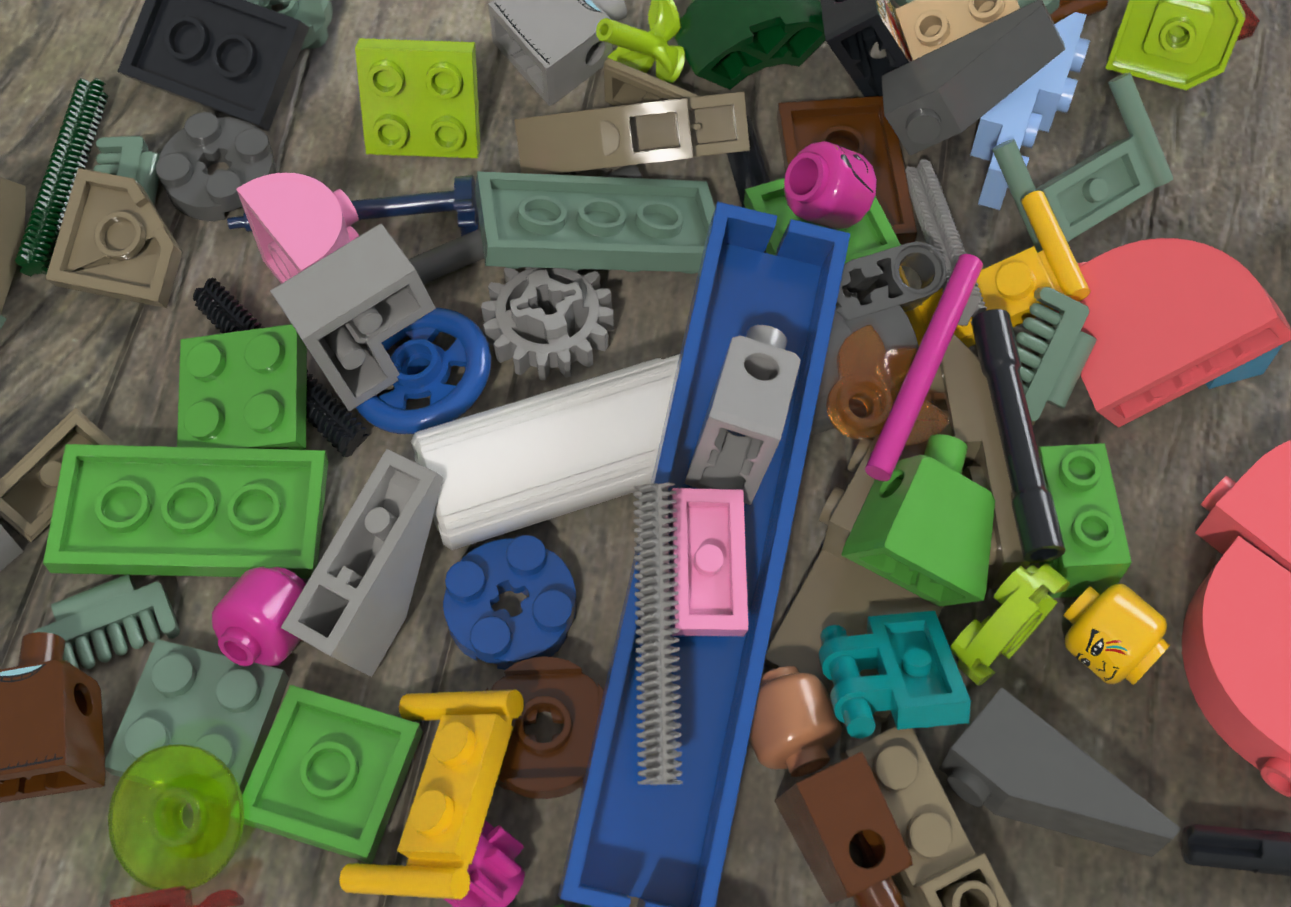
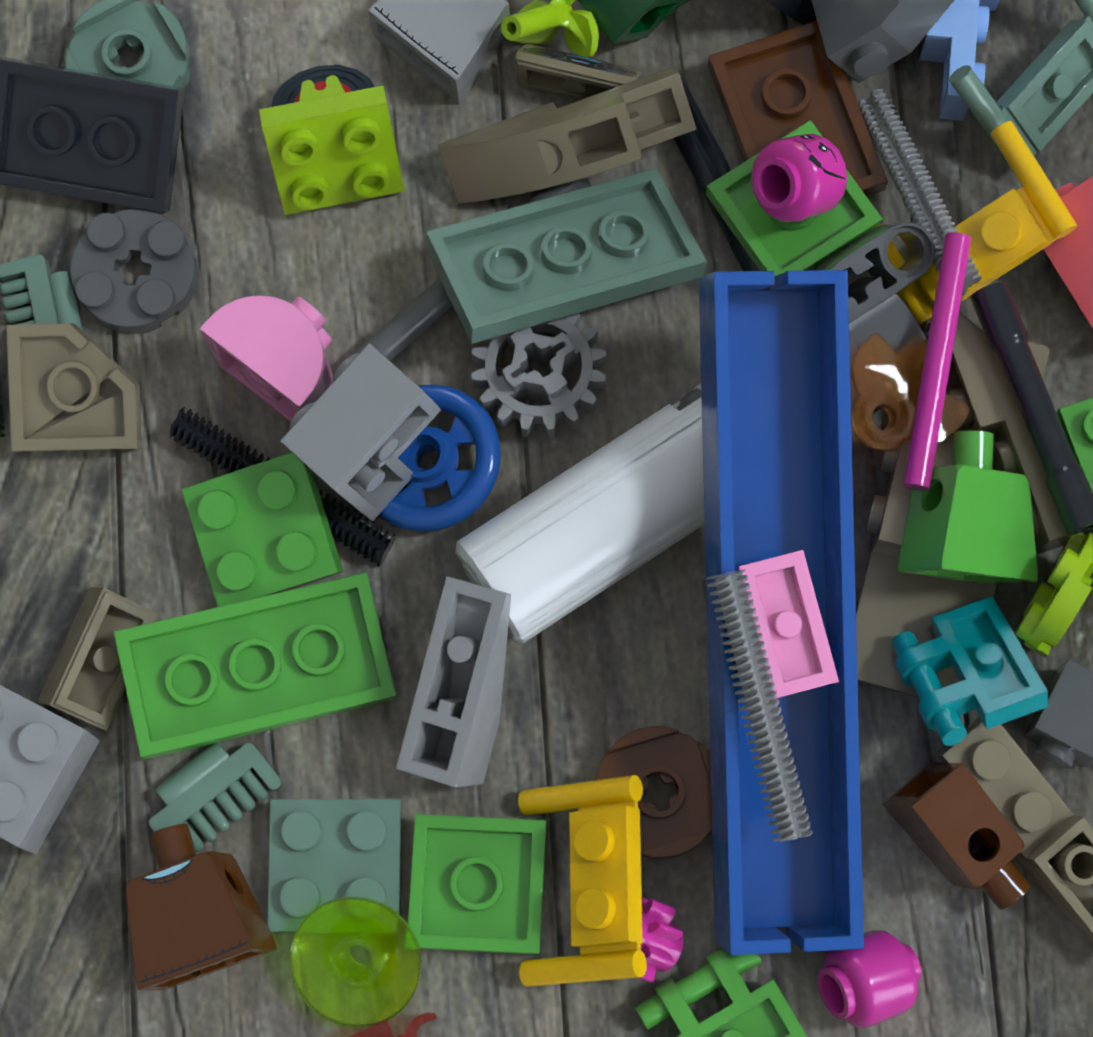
camera: 10 degrees left, 15 degrees up
dark pink head [212,567,306,666] -> none
dark blue piece [227,175,479,236] -> none
blue plate [443,535,577,670] -> none
light grey torso [684,325,801,505] -> none
nougat head [749,666,842,777] -> none
sand green piece [1016,287,1097,421] -> none

